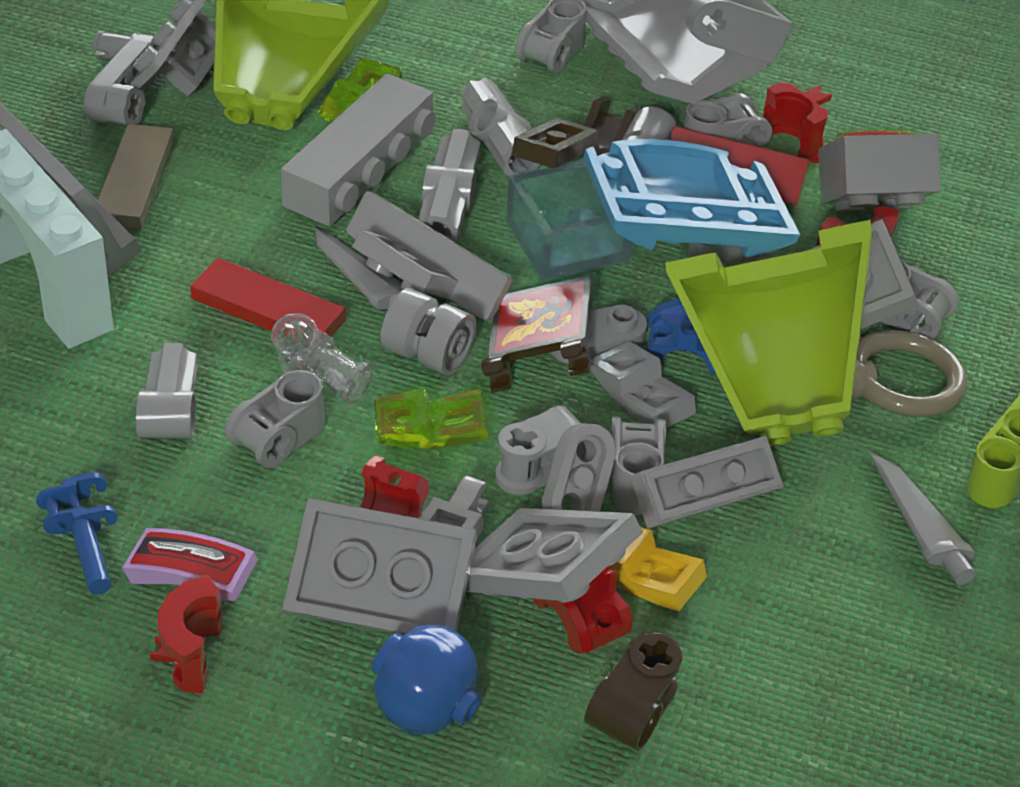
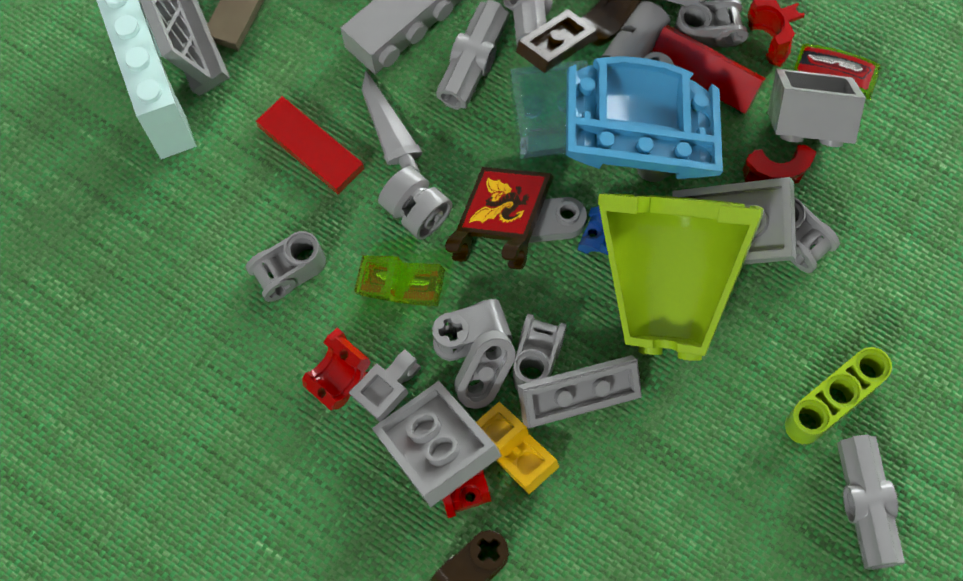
camera: 20 degrees right, 25 degrees up
blue piece [36,472,117,595] -> none
slope [122,528,258,601] -> none
light grey piece [136,343,198,439] -> none
red piece [150,575,223,694] -> none
clear connector [271,313,374,405] -> none
light grey plate [282,498,477,635] -> none
light grey bracket [347,191,512,321] -> none
blue plant [372,624,483,735] -> none
light grey slope [590,341,696,428] -> none
dark tan piece [852,330,967,417] -> none
light grey bar [868,450,976,585] -> none

